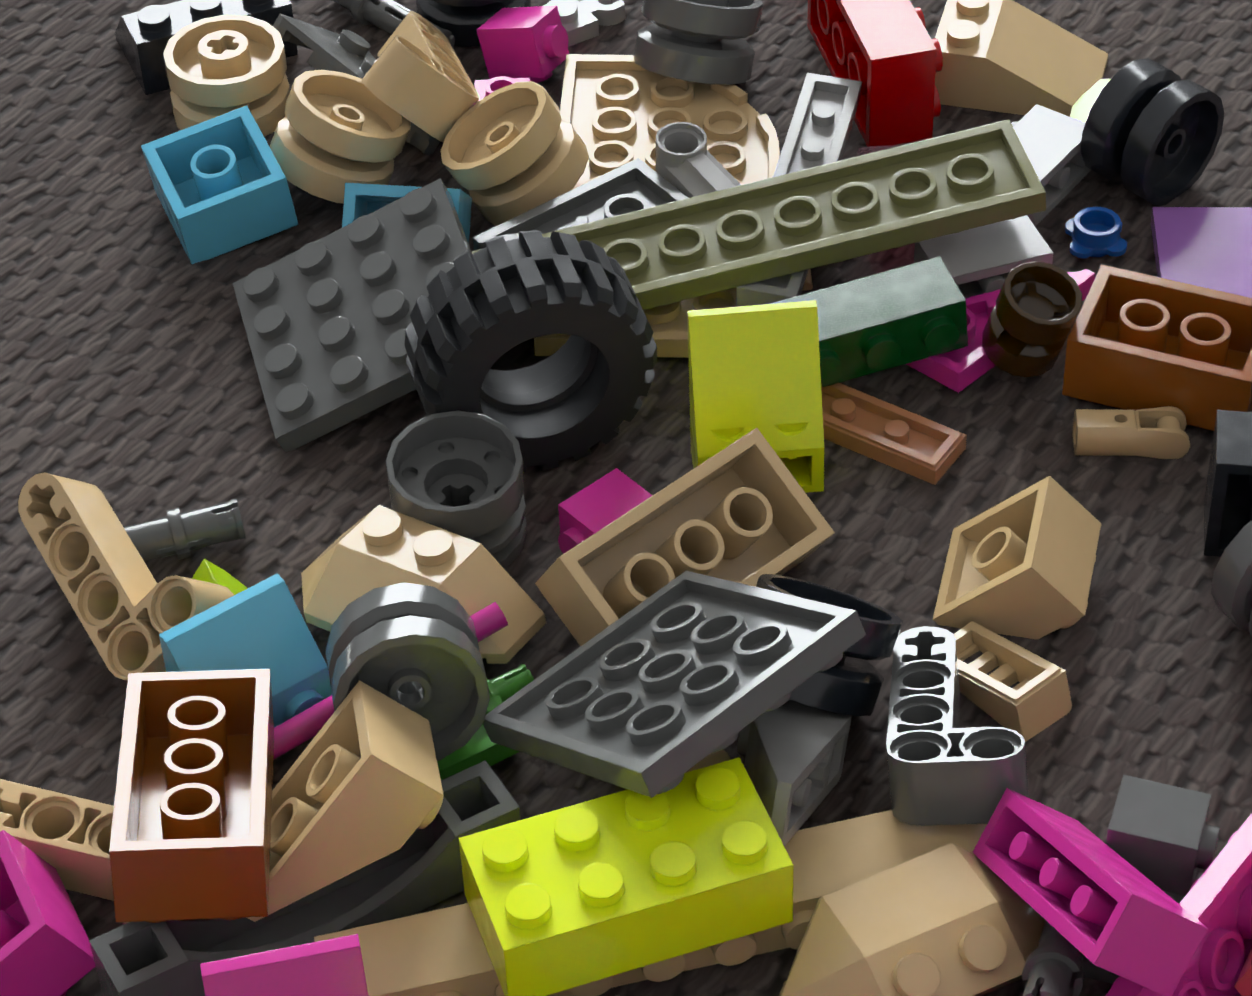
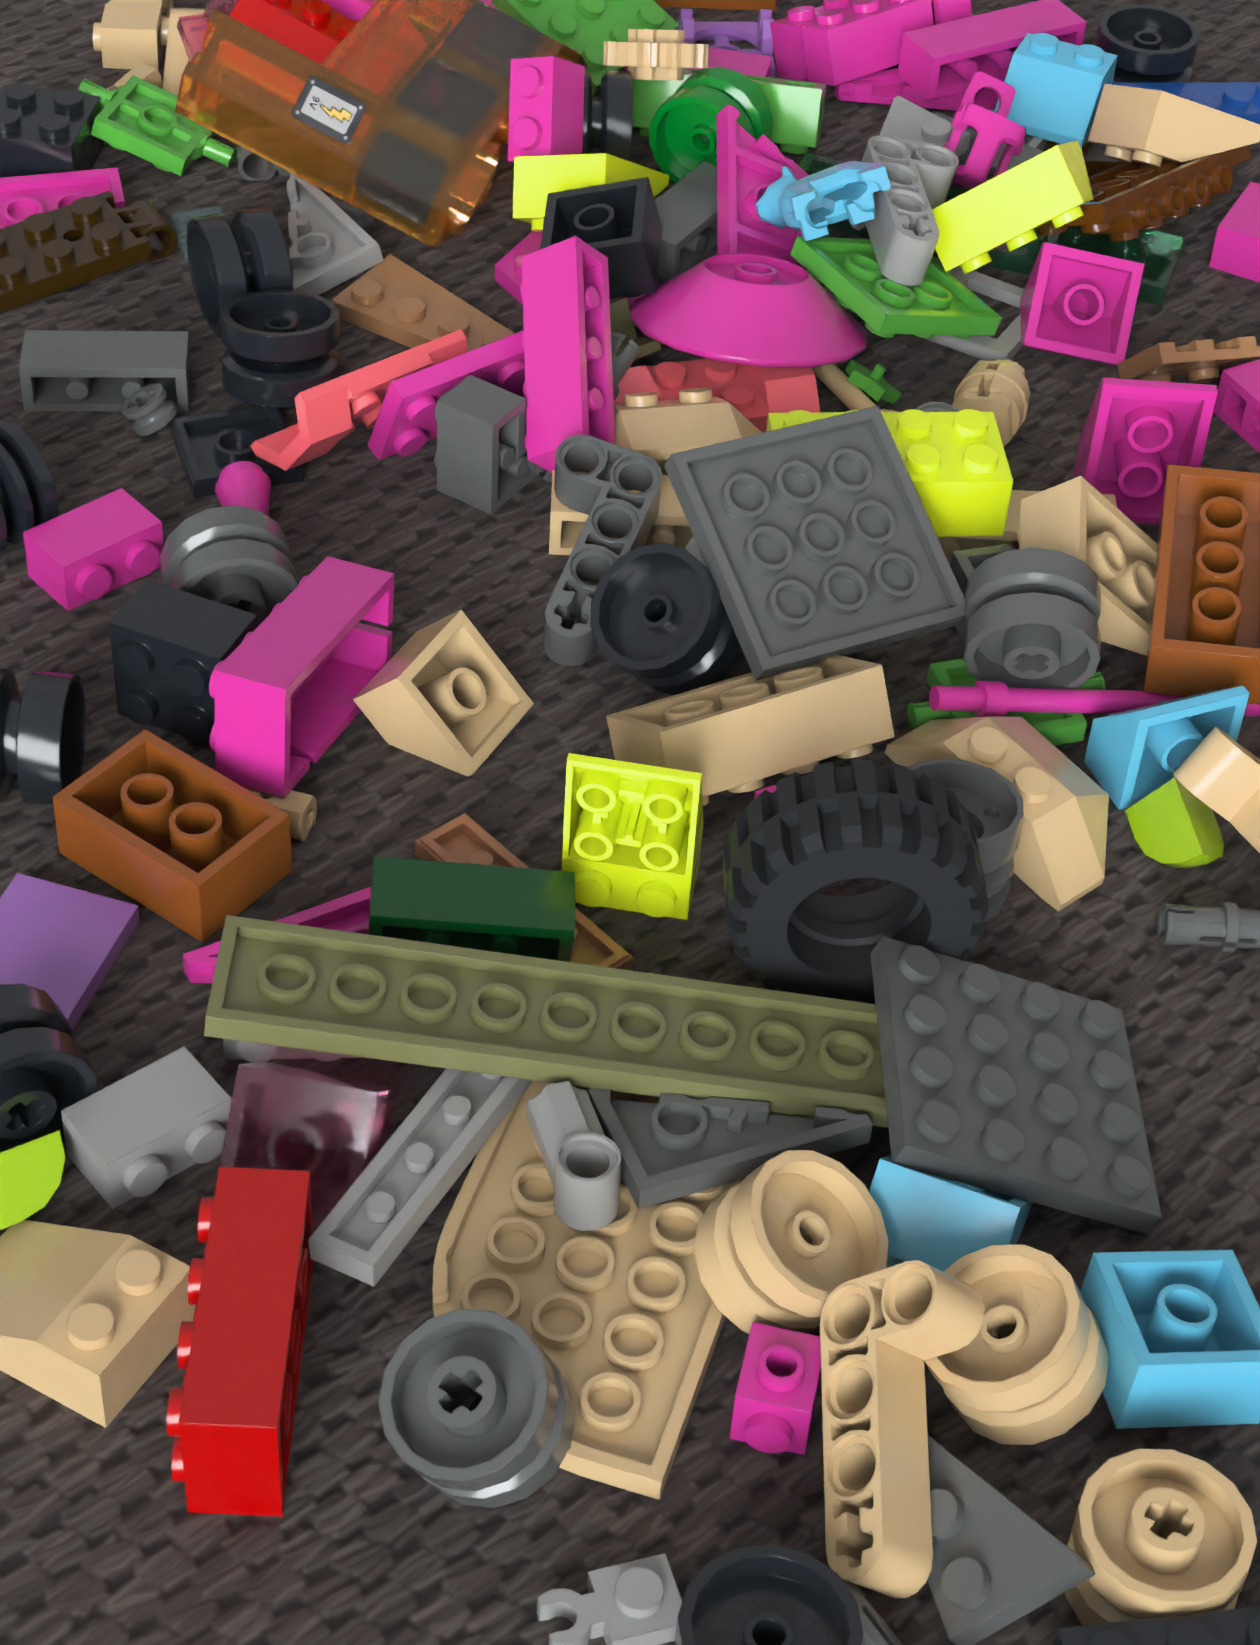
camera: 170 degrees left, 0 degrees up
dark pink brick [476,6,569,83] -> none
tan slope [954,621,1072,742] -> none
dark brown wheel [982,261,1082,377] -> none
blue plate [1065,207,1127,258] -> none
none -> dark pink piece [209,556,394,798]

